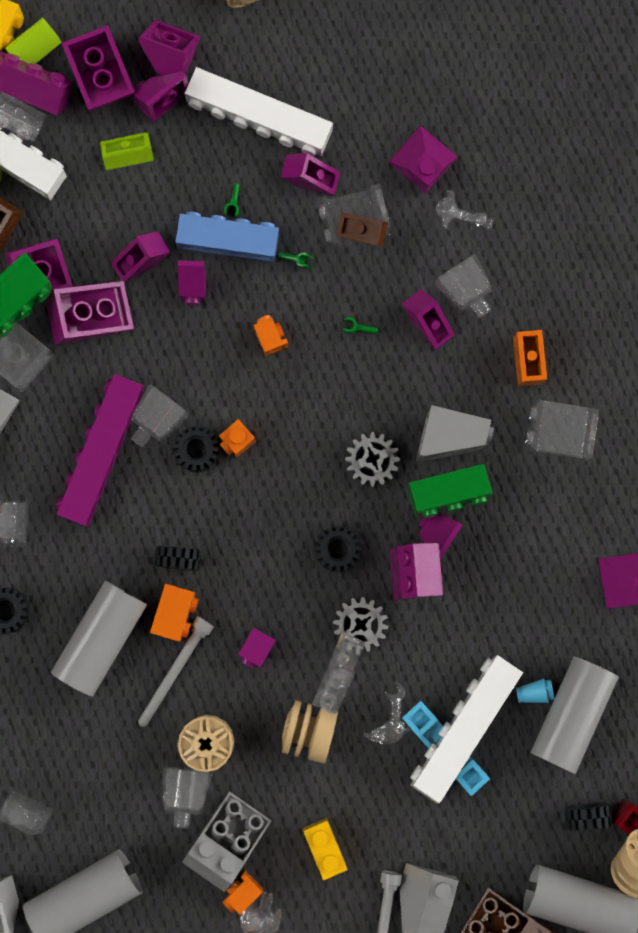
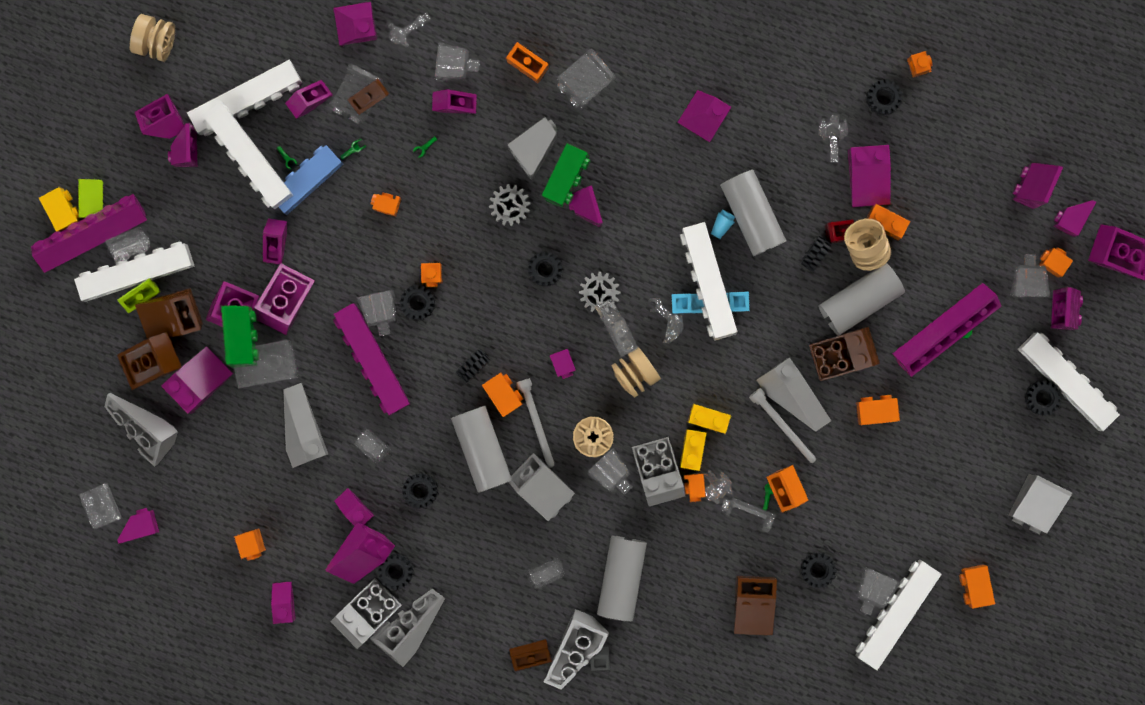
camera: 40 degrees left, 5 degrees up
magenta slope [62,25,135,111] -> none
lime slope [100,132,154,170] -> none
magenta slope [178,260,206,306] -> none
magenta slope [390,543,443,600] -> none
none -> white brick [202,101,293,209]
none -> light grey slope [509,453,575,521]
none -> yellow brick [680,429,706,471]

